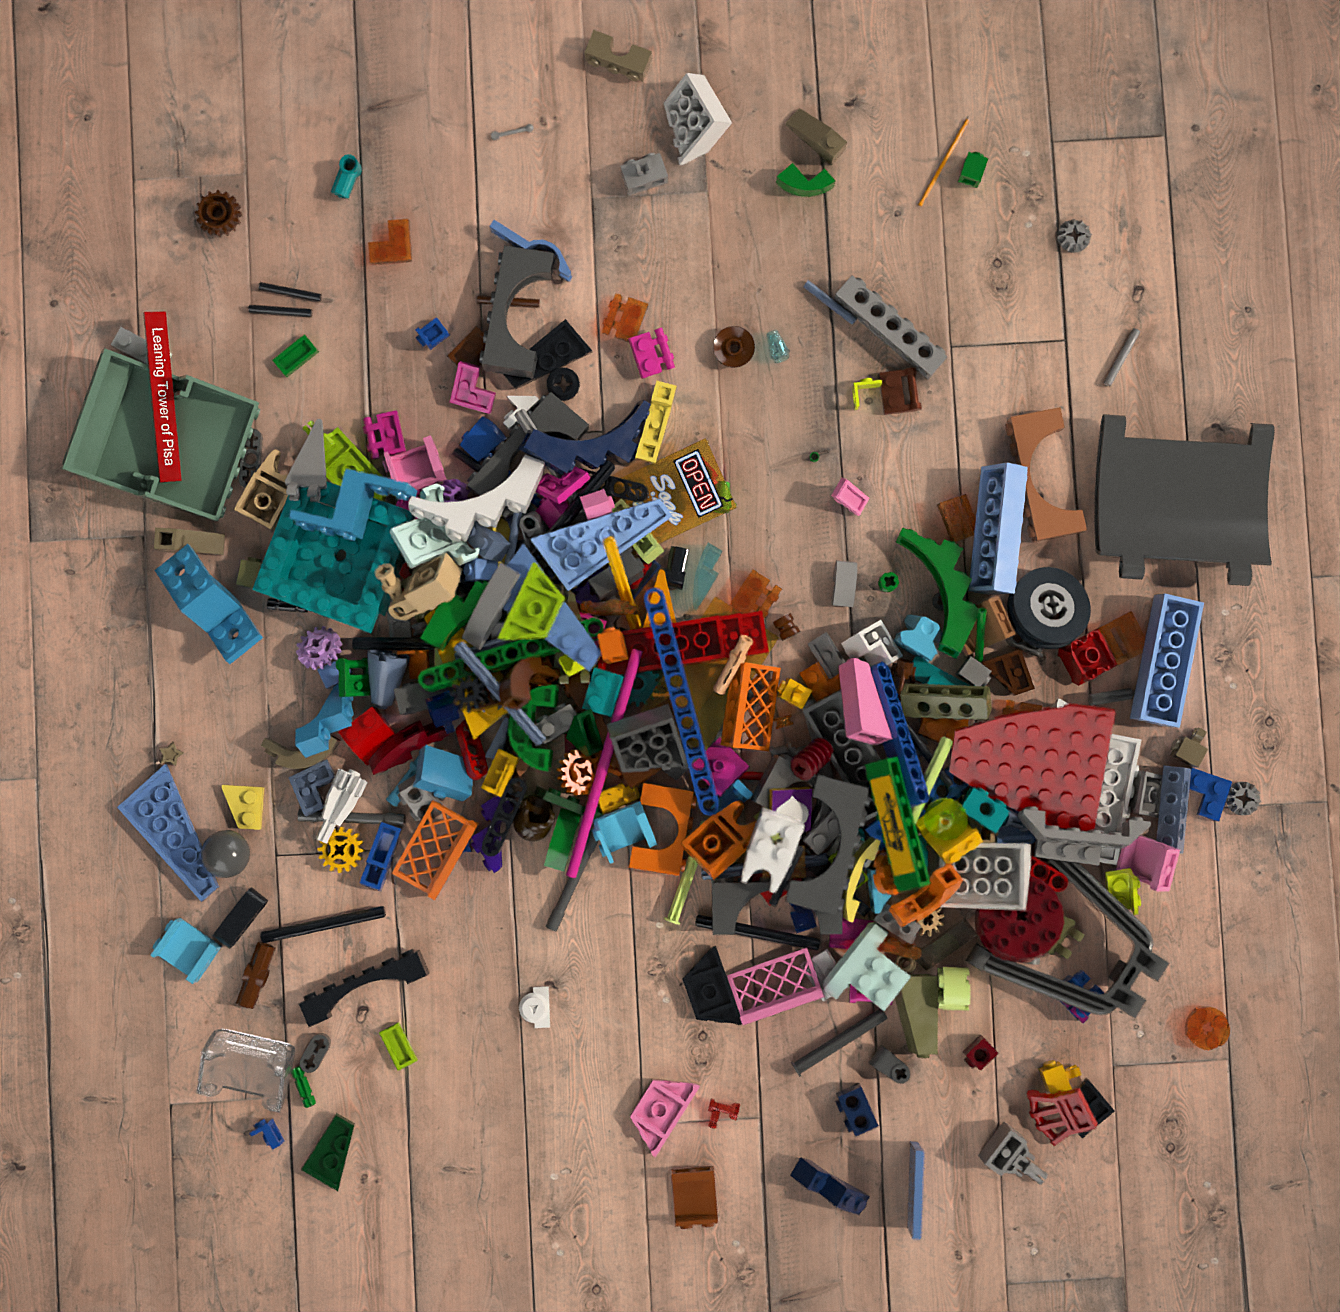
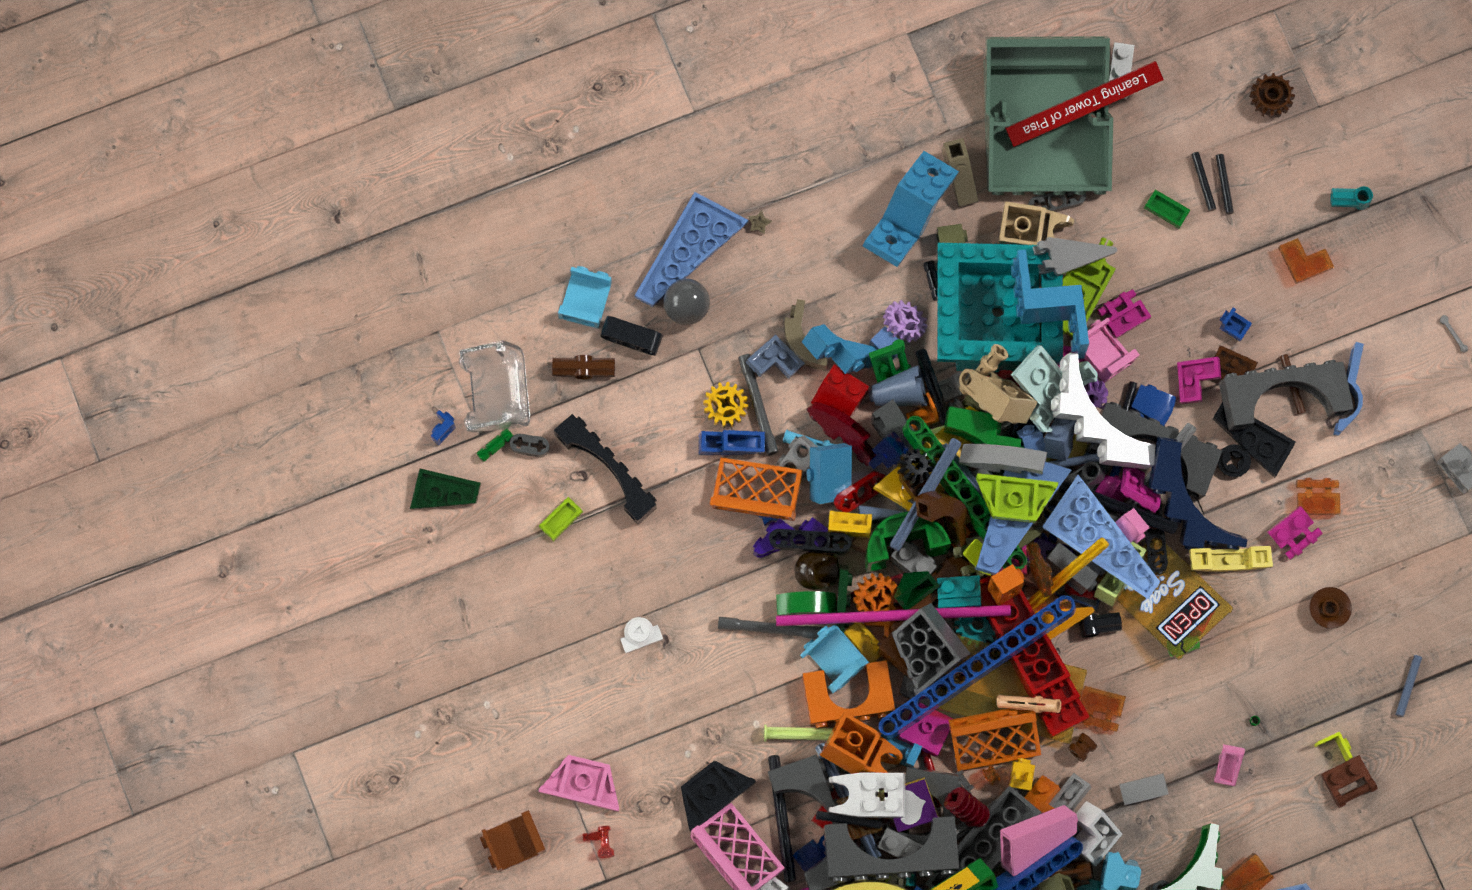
camera: 65 degrees right, 10 degrees down
light yellow wing [222,785,264,830] -> none
black axle [260,906,386,943] -> none
white piece [315,769,368,844] -> none
white slope [503,396,539,432] -> none
clear light blue slope [693,542,723,611] -> none
clear light blue cone [766,330,790,363] -> none
light grey brick [834,276,947,380] -> none
green bush [878,572,899,593] -> none

